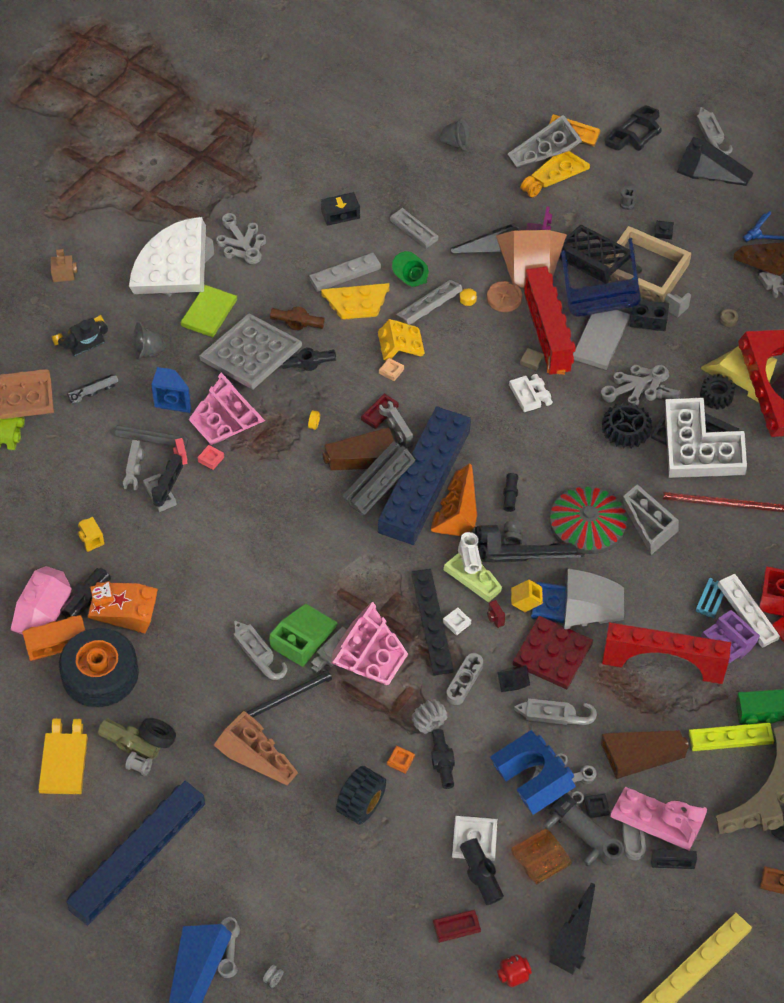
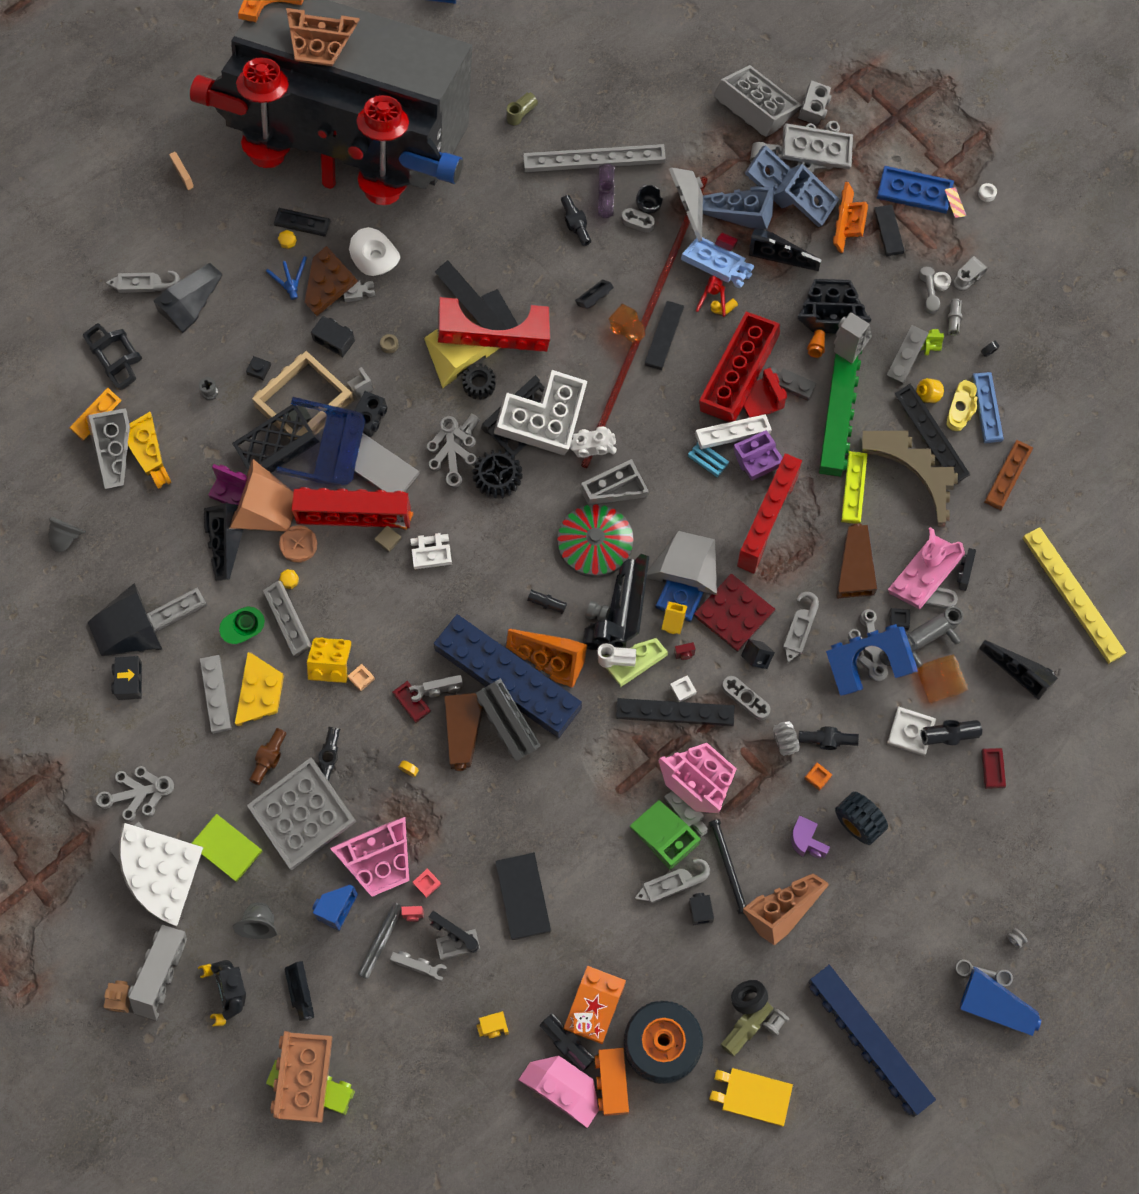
camera: 75 degrees left, 15 degrees up
red head [497,954,532,987] -> none
none -> black wedge [88,583,162,656]
none -> light grey wedge [128,925,187,1021]
none -> black brick [311,316,355,357]
none -> black tile [495,852,551,940]
none -> white brick [570,427,617,458]
none -> black brick [689,893,714,925]
none -> medium lavender brick [791,816,830,858]

